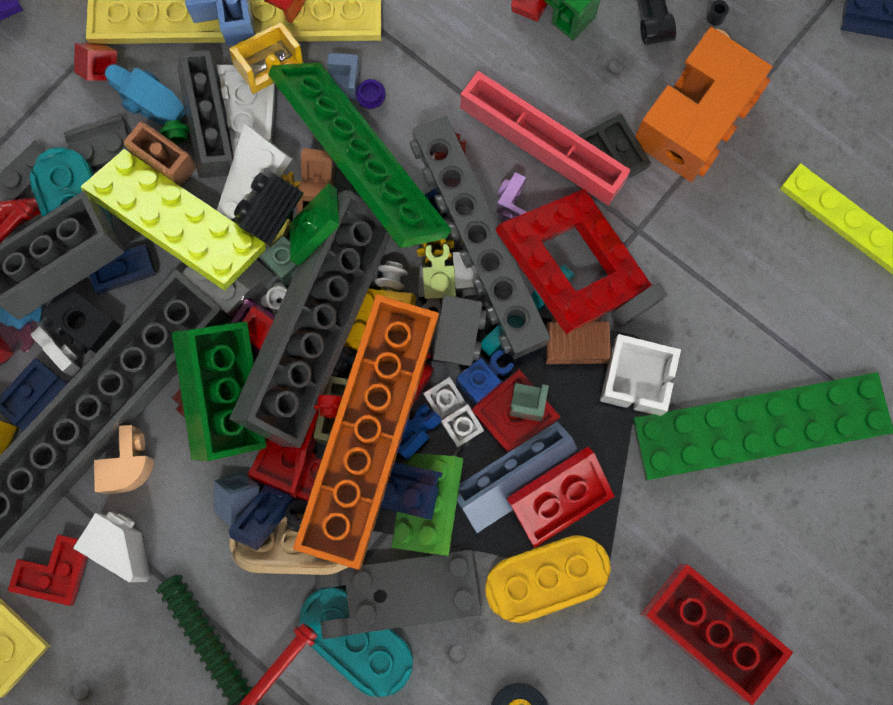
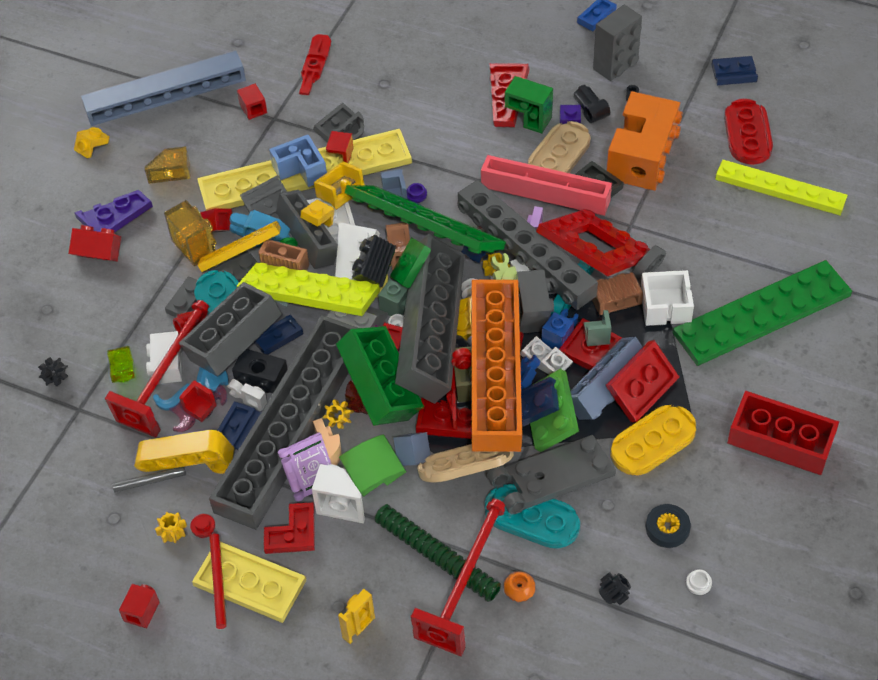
camera: 15 degrees left, 25 degrees down
dark blue plate [228,485,294,550] -> none
black bush [285,500,308,532] -> none
none -> clear yellow brick [164,200,216,267]
none -> yellow tile [198,221,281,272]
none -> dark grey plate [240,175,287,215]
none -> lavender piece [278,432,331,501]
none -> yellow bracket [300,200,334,227]
none -> yellow gear [323,399,354,429]
none -> bright green slope [339,434,407,497]
none -> tan tile [528,121,591,173]
none -> dark purple plate [560,105,581,124]
none -> red tile [724,99,773,165]

